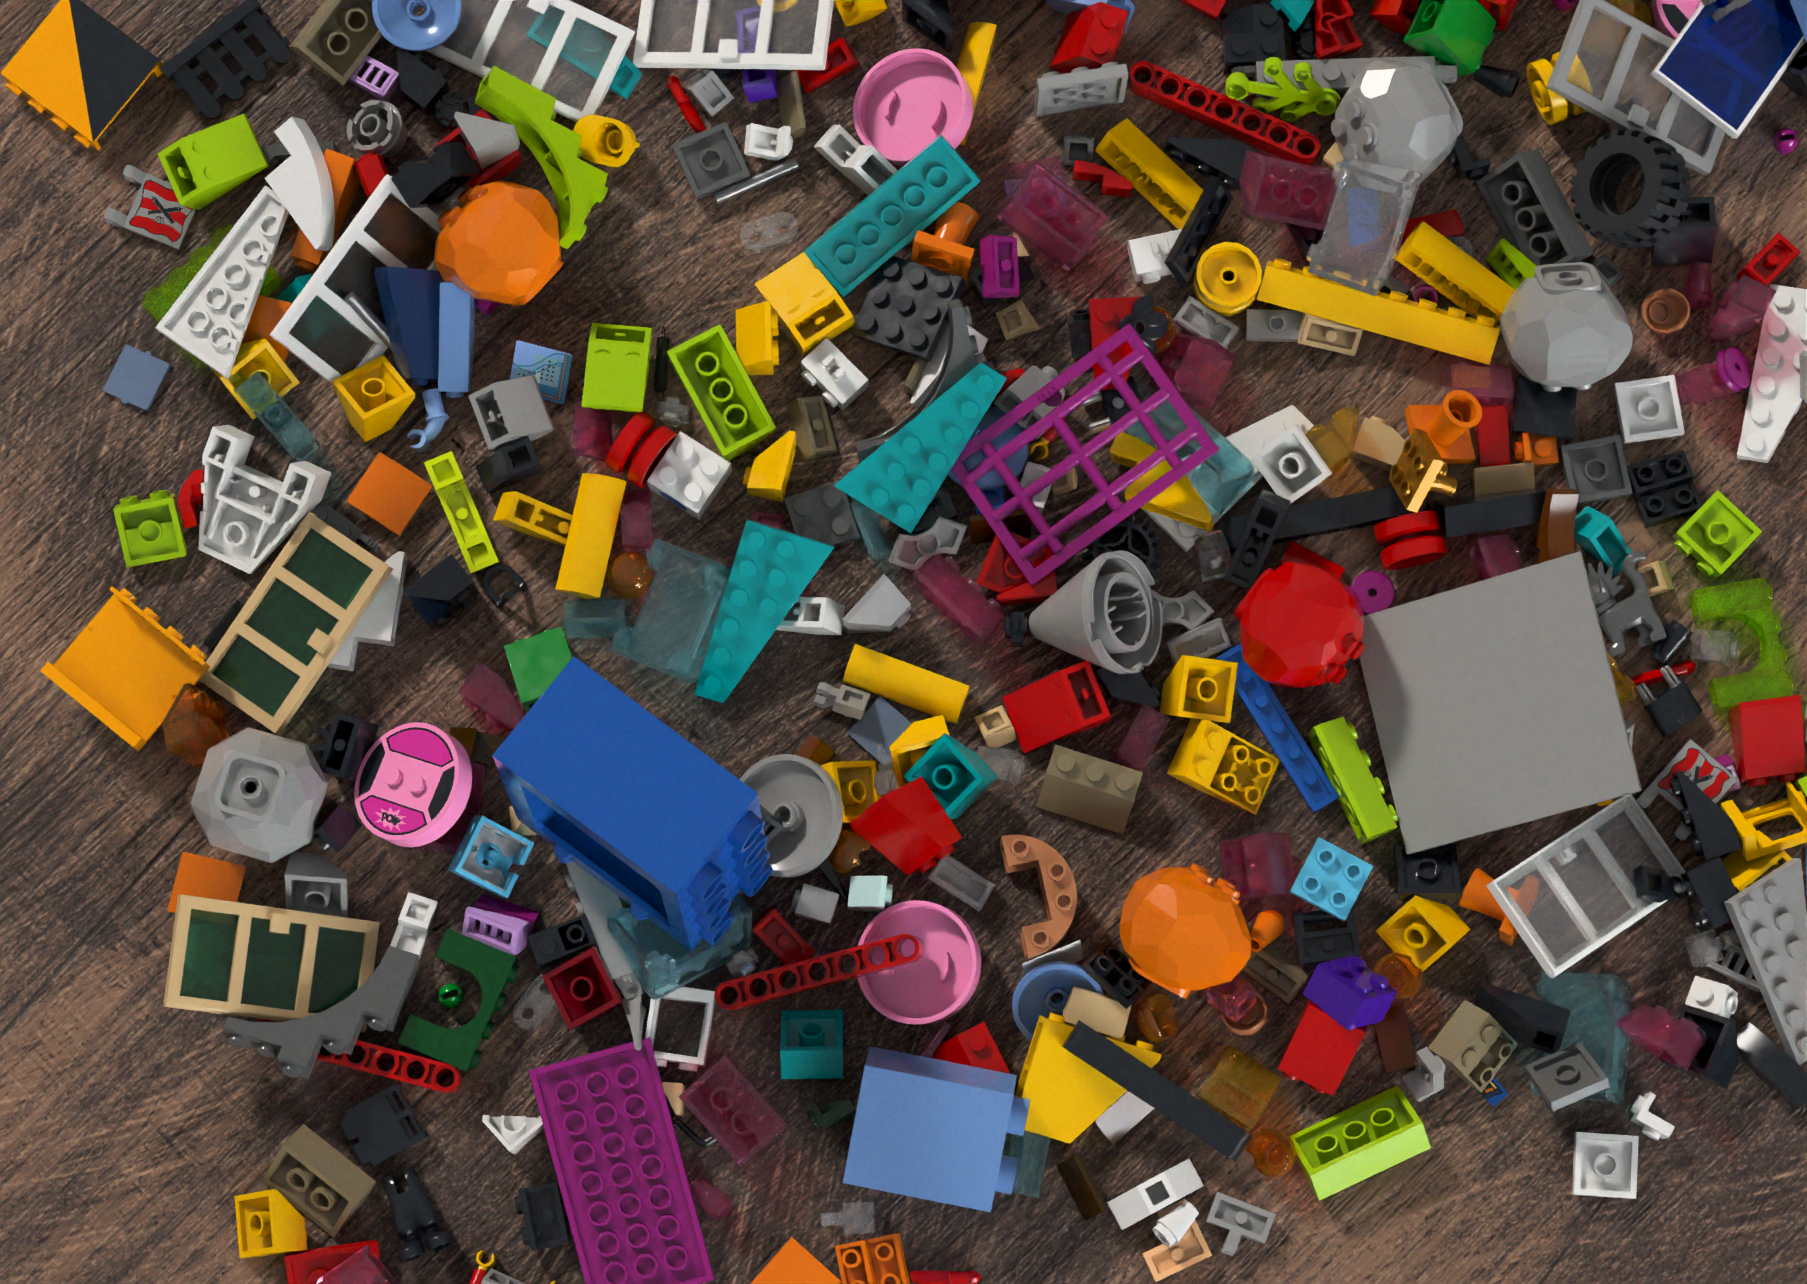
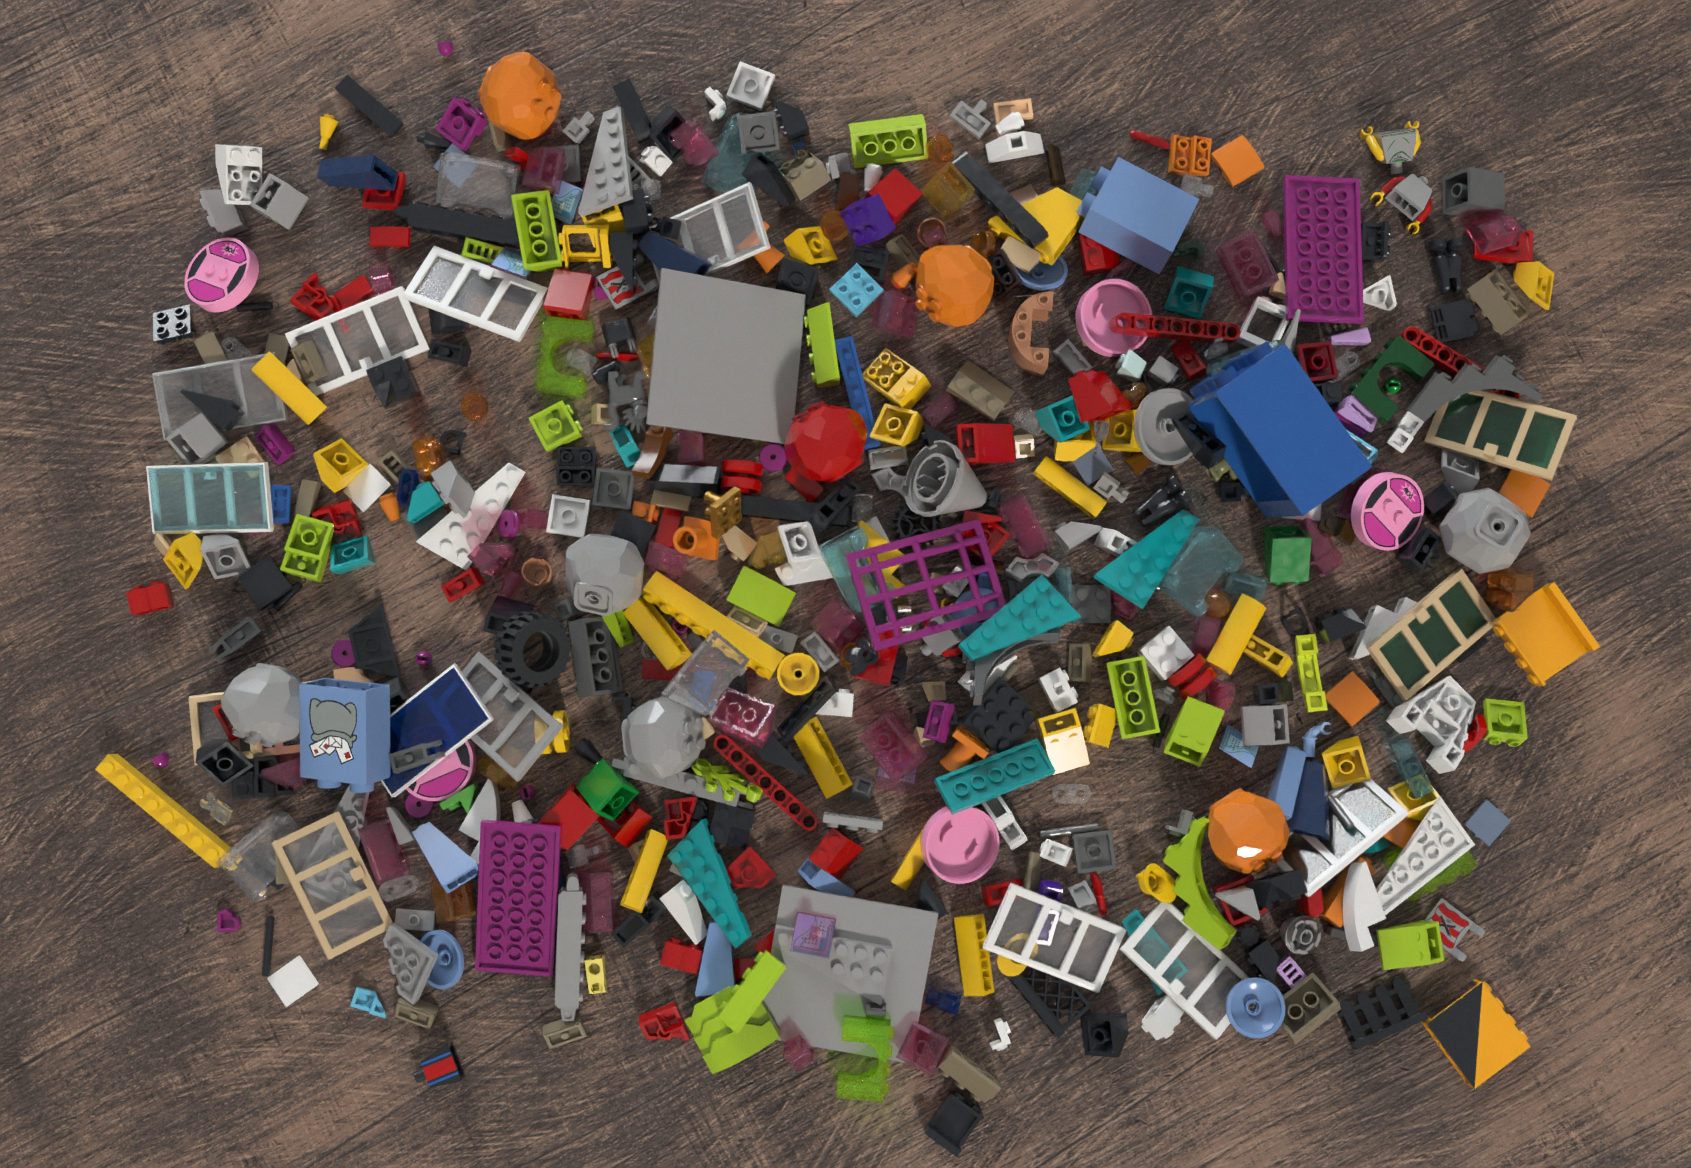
camera: 165 degrees left, 5 degrees up
red slope [1072,160,1132,198] -> none
none -> dark blue slope [637,231,713,276]
none -> lime slope [727,566,796,627]
none -> black slope [773,100,810,142]
none -> white cone [864,164,883,192]
none -> black piece [1132,474,1192,527]
none -> light grey bracket [1165,809,1194,837]
none -> lavender slope [1326,327,1371,346]

